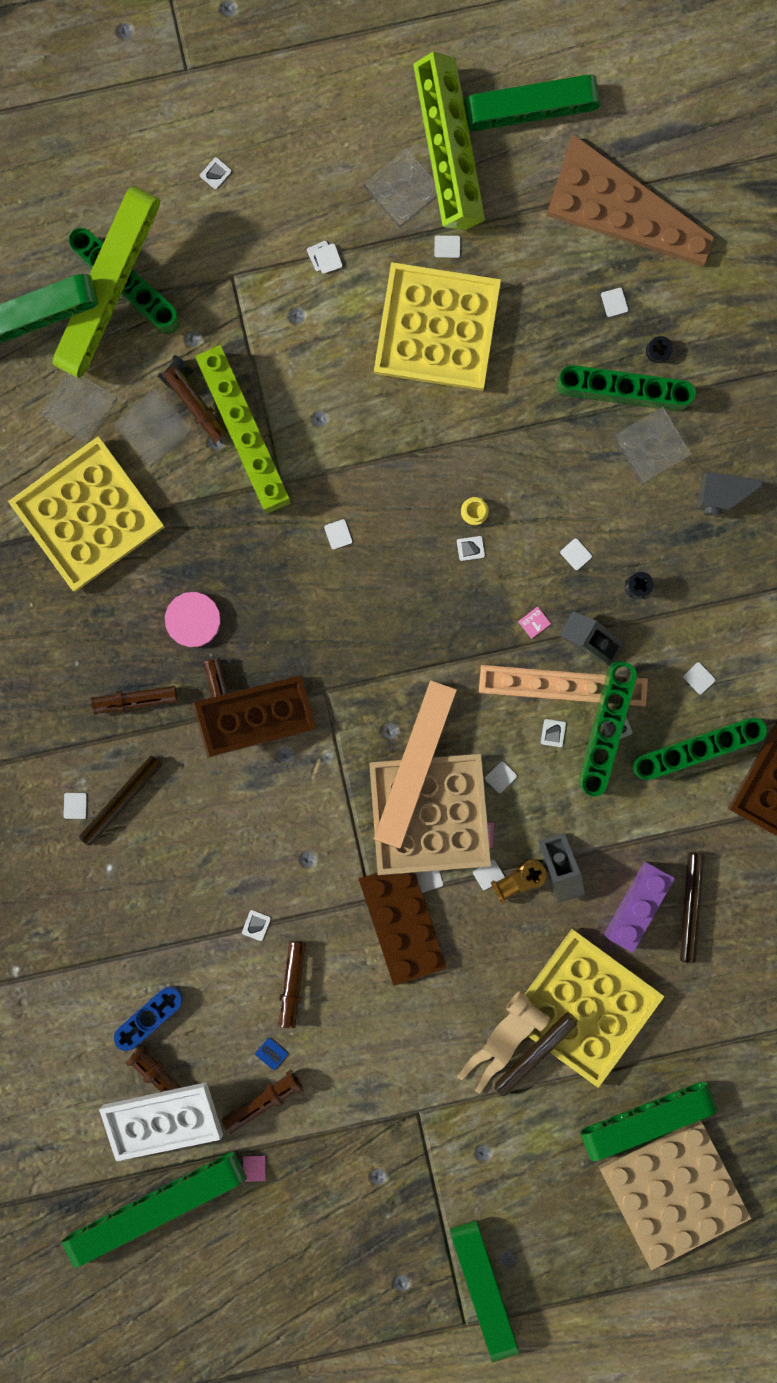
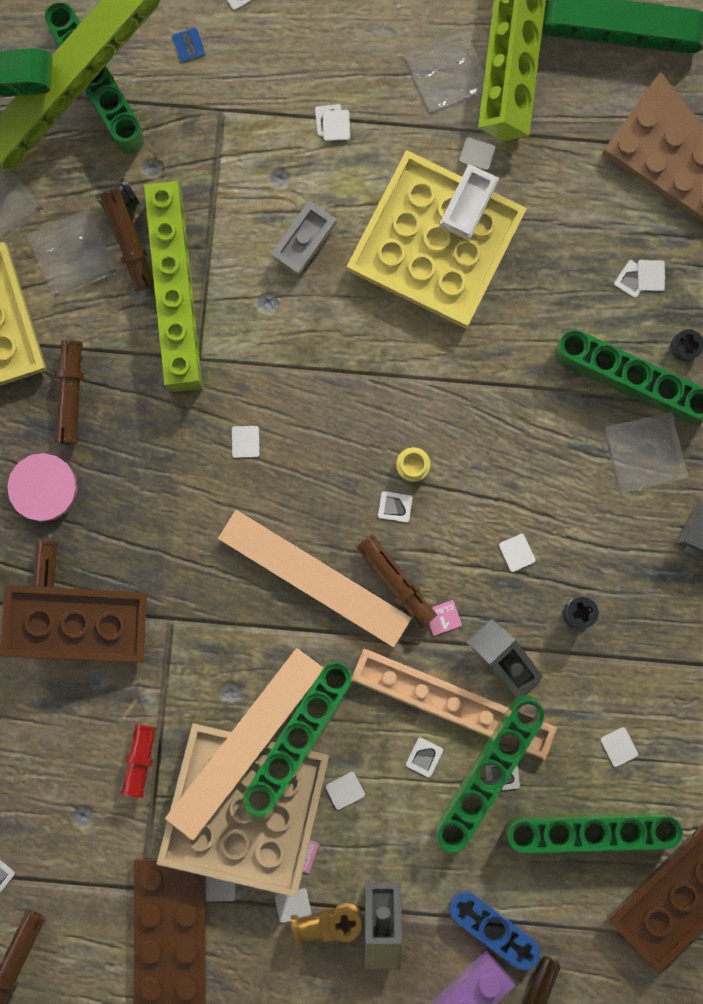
camera: 15 degrees right, 5 degrees down
none -> reddish brown pin [55,340,84,444]
none -> red pin [121,724,157,798]
none -> blue sticker [172,27,205,62]
none -> light nougat tile [218,510,412,648]
none -> green beam [243,662,352,820]
none -> light grey plate [270,201,337,277]
none -> reddish brown pin [356,534,438,629]
none -> white tile [439,164,499,241]
none -> blue beam [449,891,540,970]
none -> sticker [614,260,641,298]

